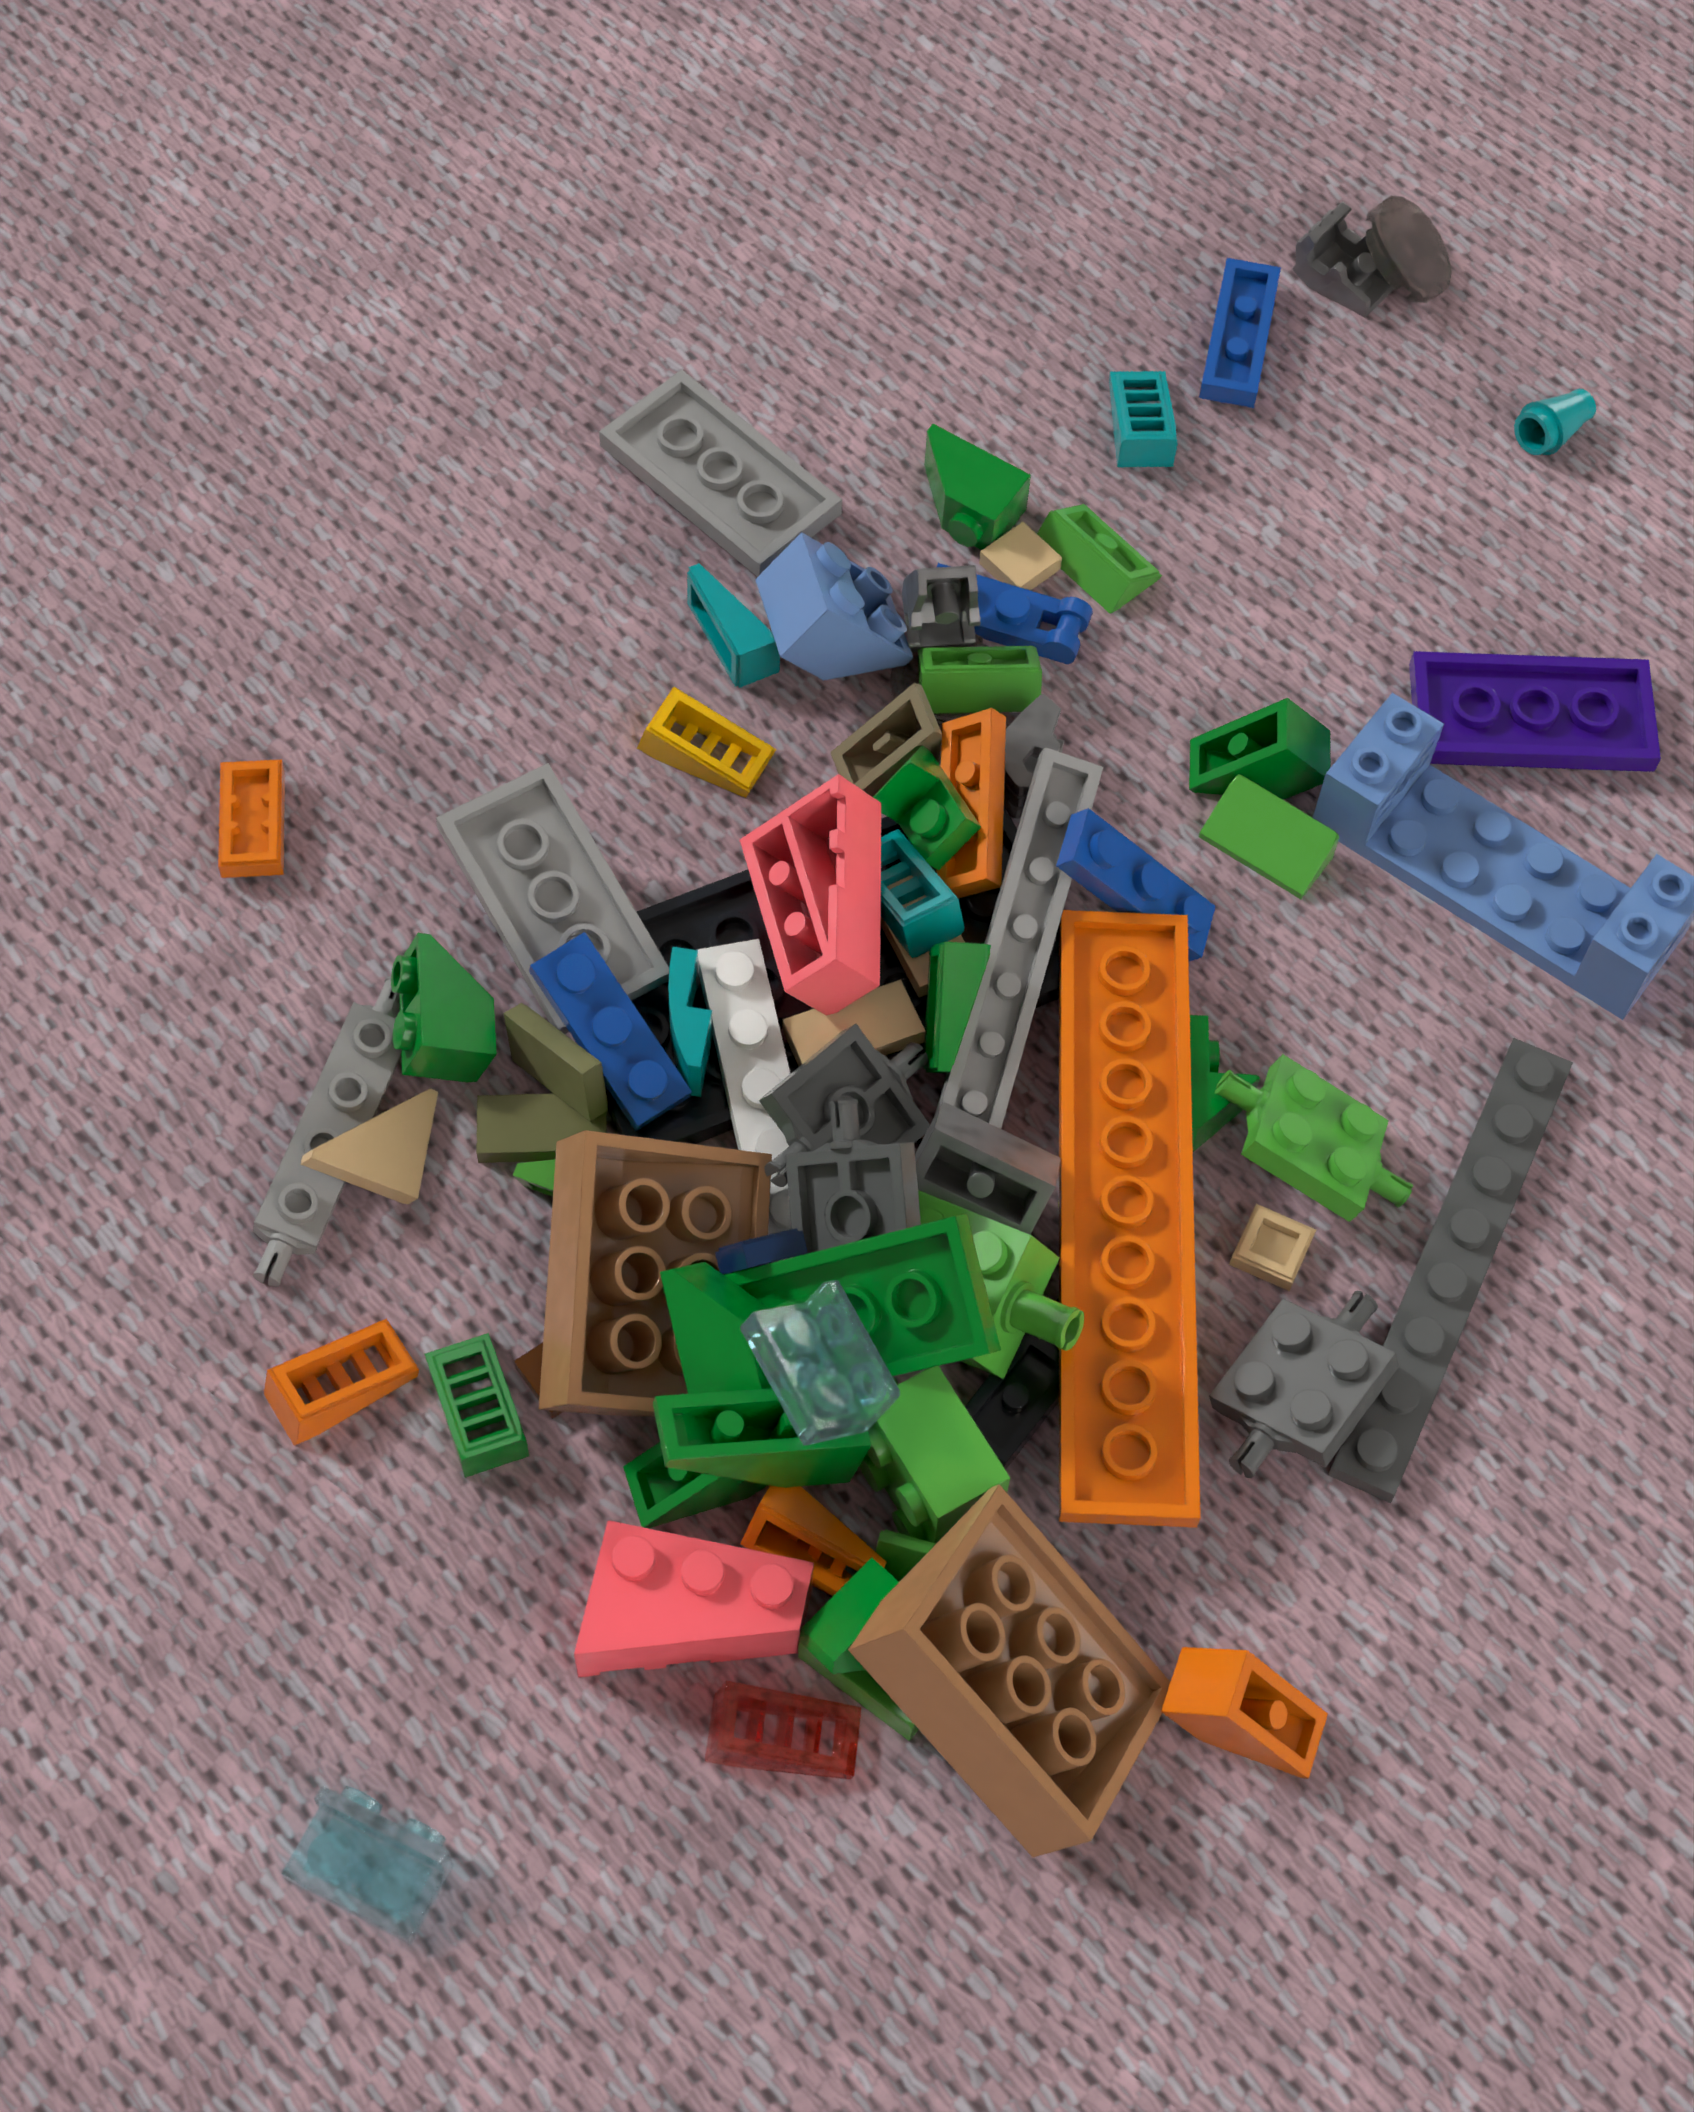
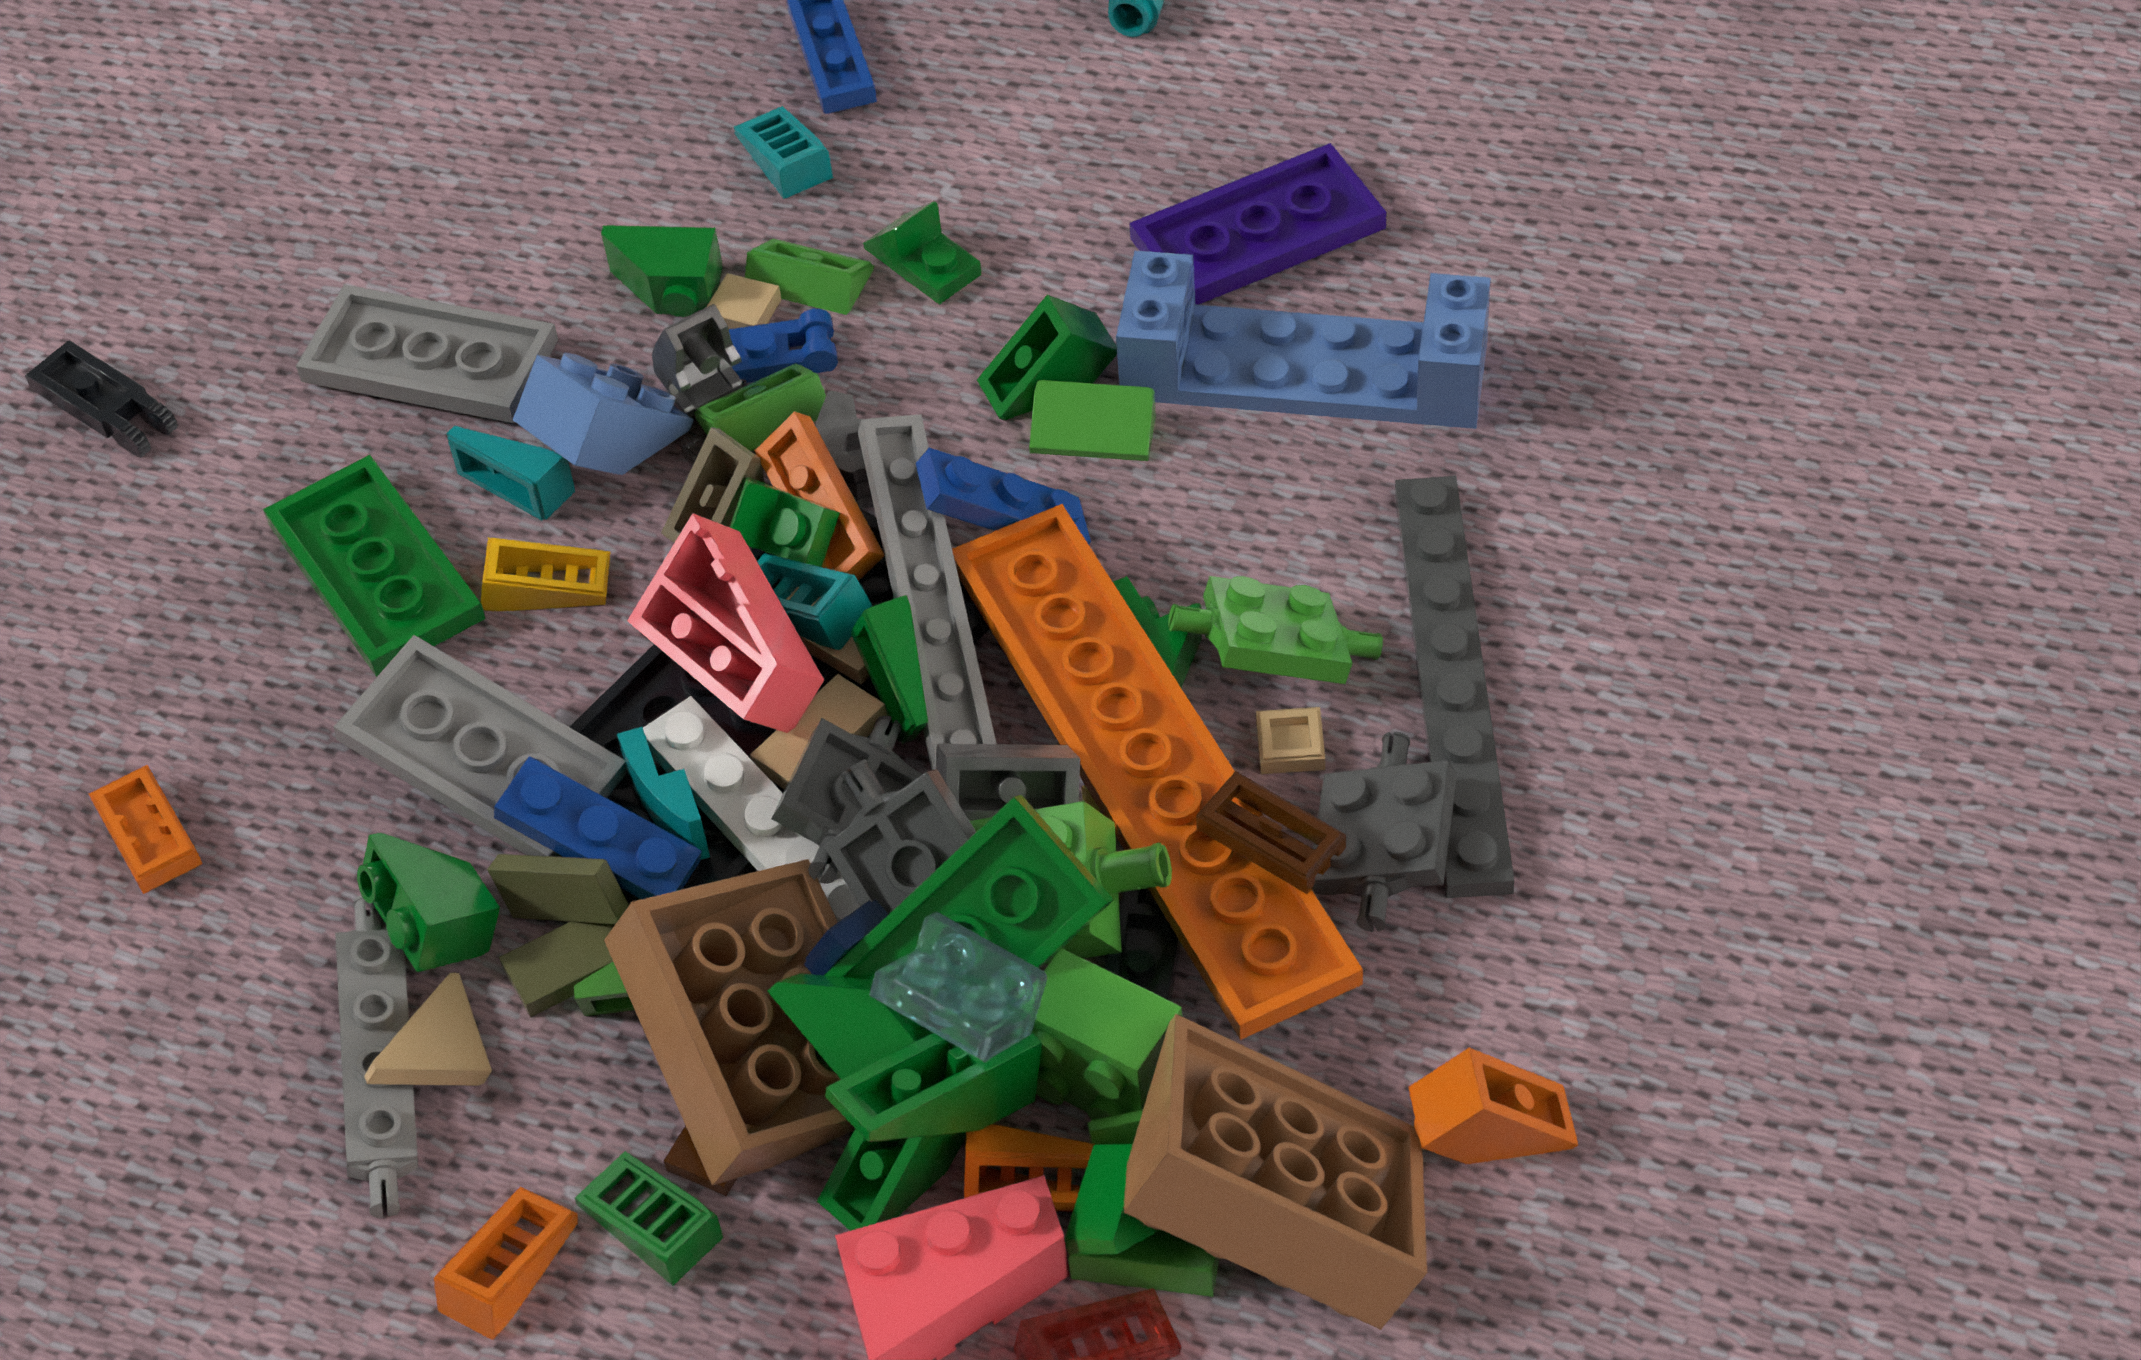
camera: 20 degrees left, 10 degrees down
none -> black hinge [25,340,179,458]
none -> green plate [263,455,486,677]
none -> green slope [863,201,982,305]
none -> reddish brown tile [1196,771,1346,894]

